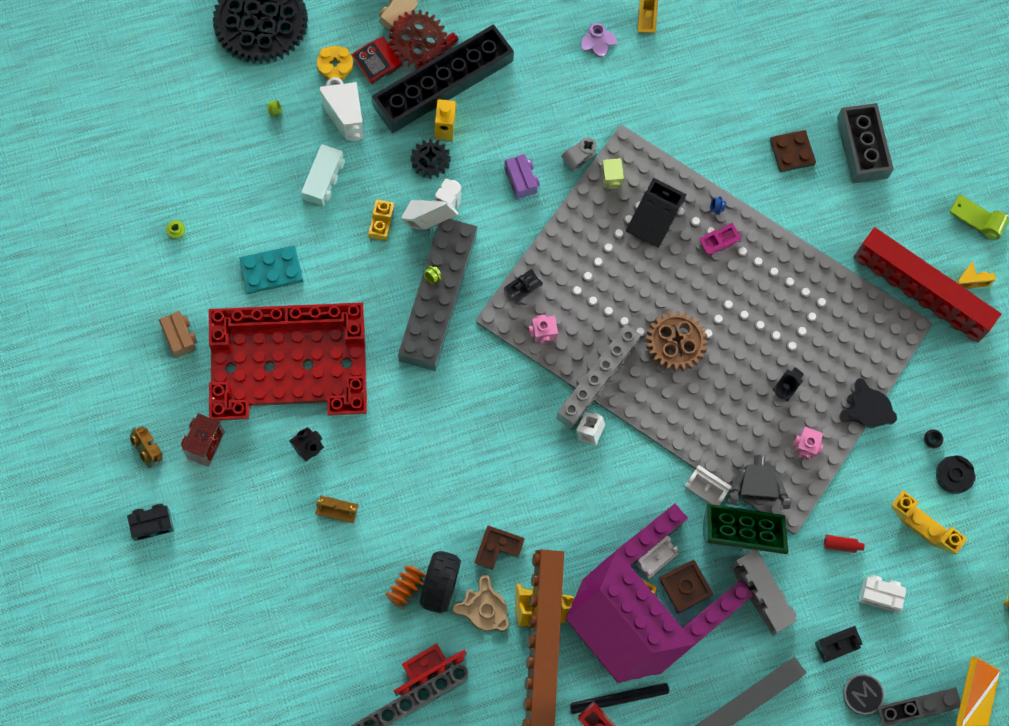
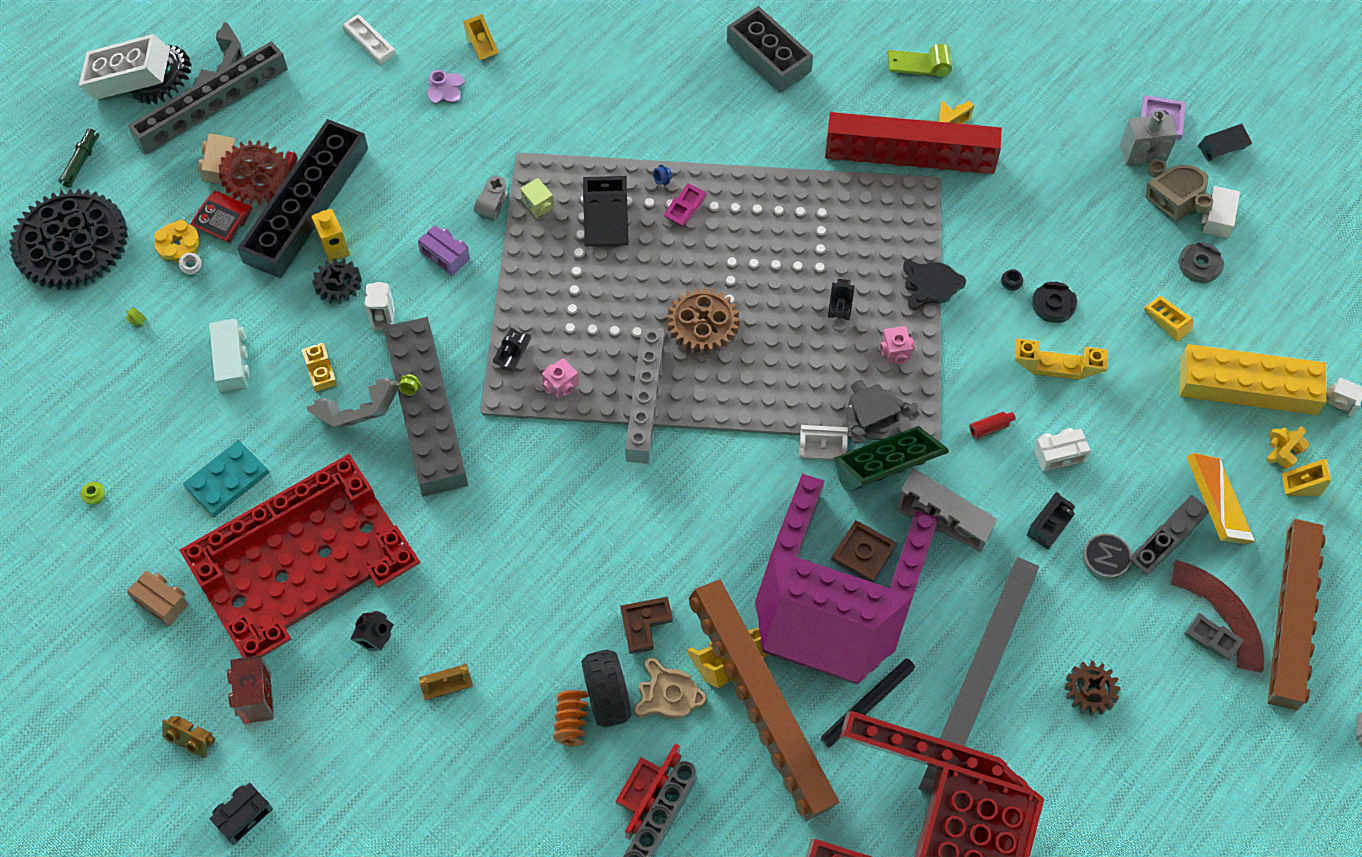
camera: 25 degrees left, 10 degrees down
white slope [320,82,364,141] -> none
white slope [401,200,459,230] -> none
white brick [576,412,605,446] -> none
white hinge [636,535,678,579] -> none
reddish brown plate [770,130,816,173] -> none
none -> light grey slope [307,378,399,428]

